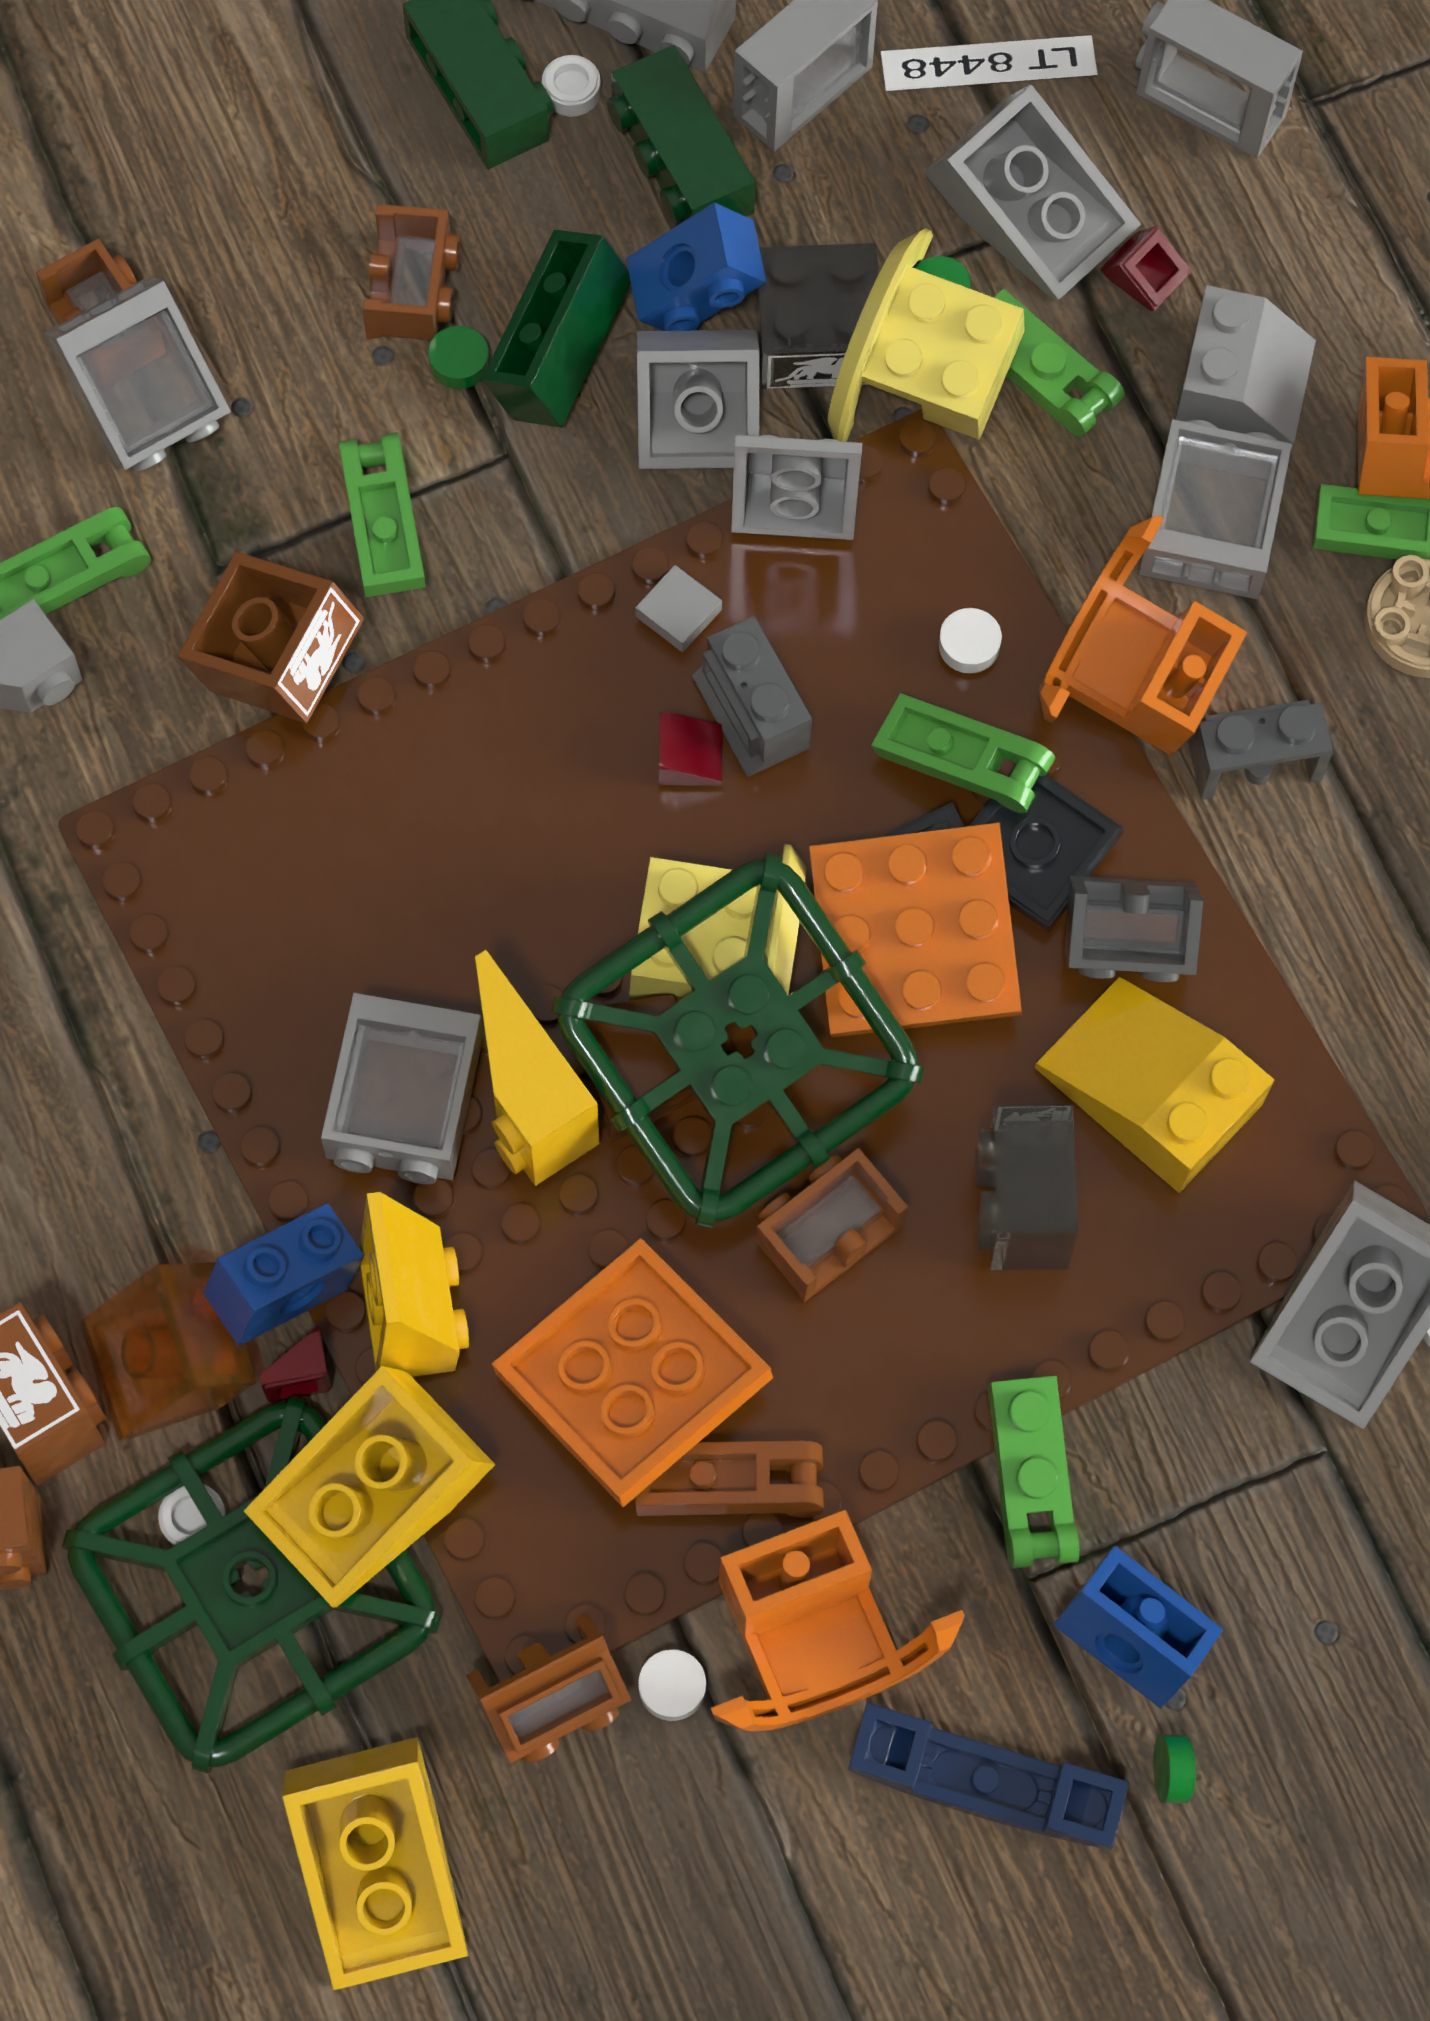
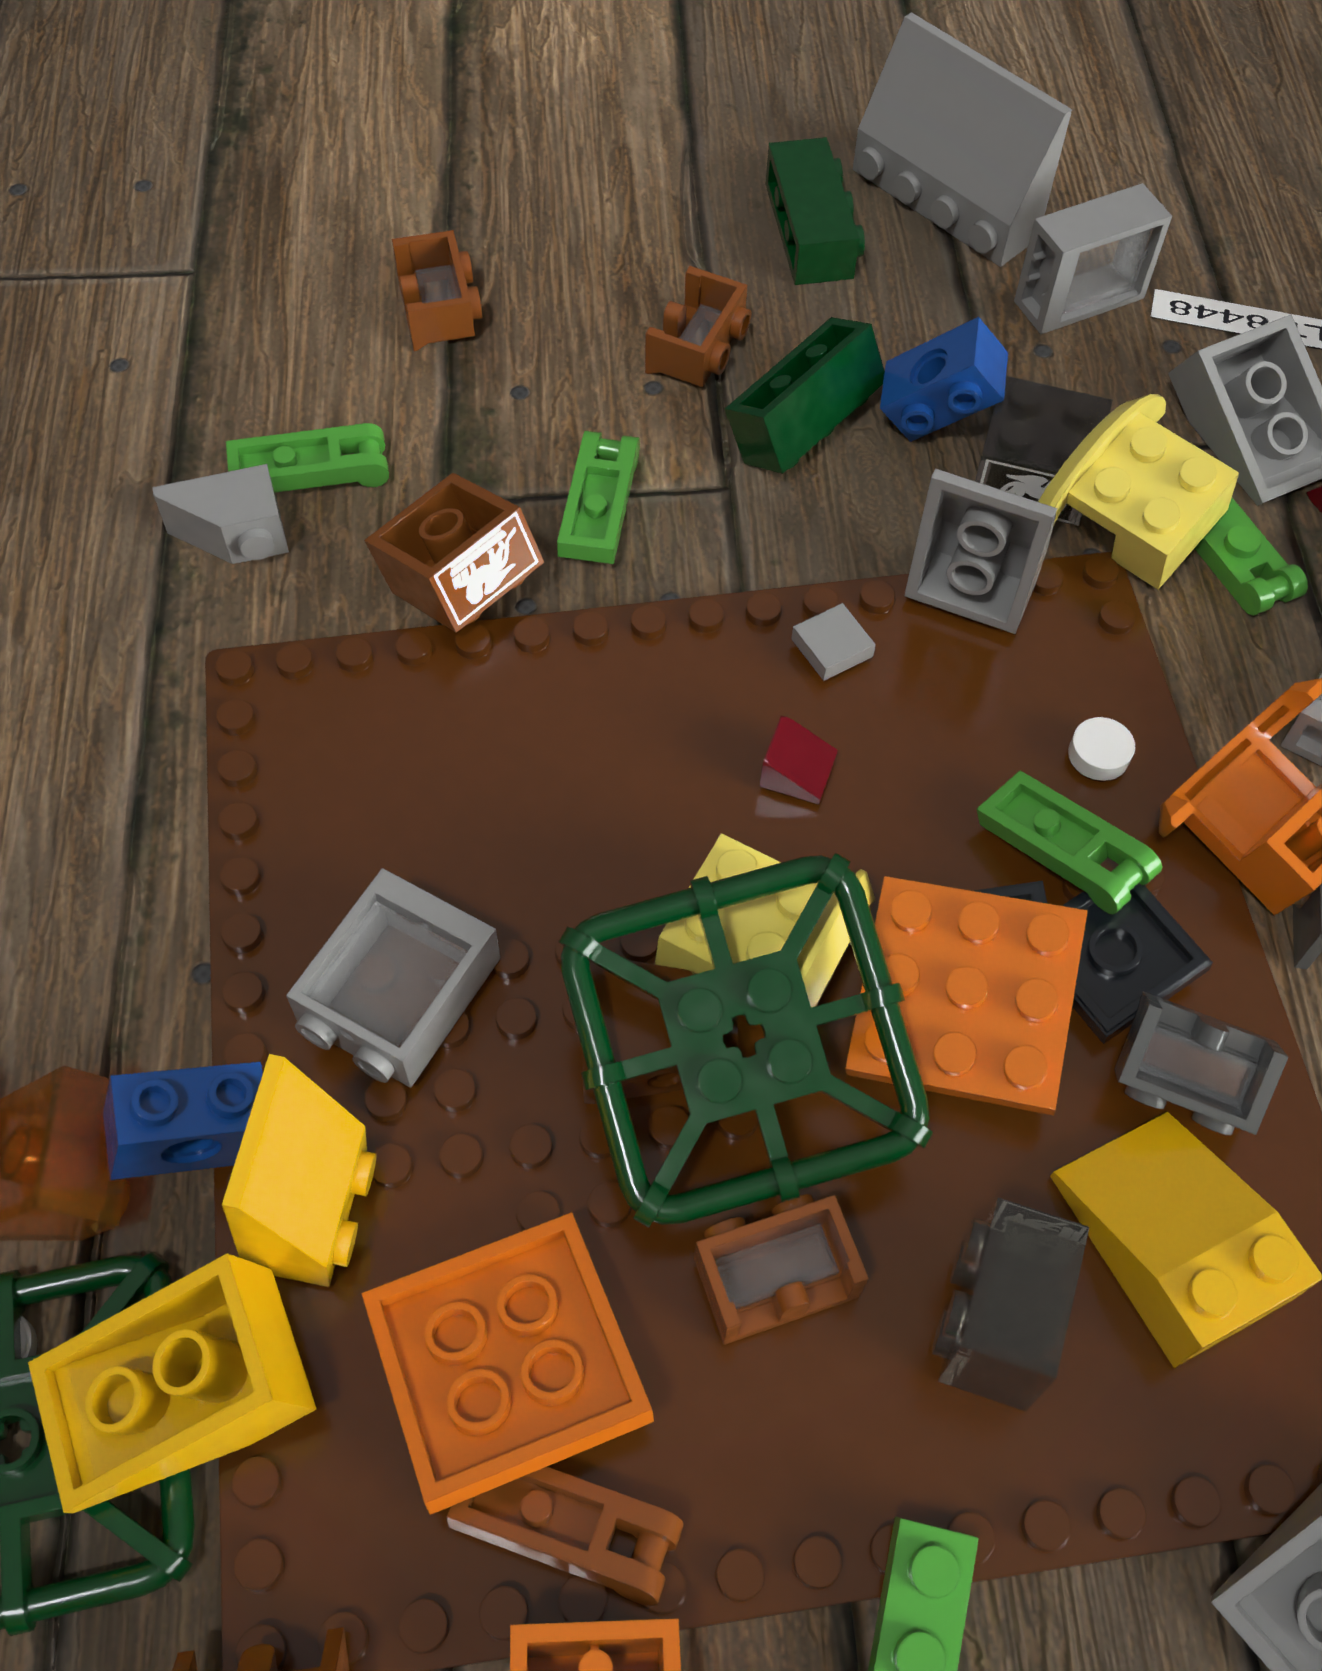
camera: 20 degrees right, 10 degrees down
window [44,276,231,471] -> none
dark red slope [259,1328,332,1403] -> none
green tile [428,326,489,389] -> none
yellow slope [475,950,599,1186] -> none
white tile [542,55,601,117] -> none
dark green brick [606,45,756,224] -> none
light grey slope [637,330,759,469] -> none
dark grey window [691,616,812,778] -> none

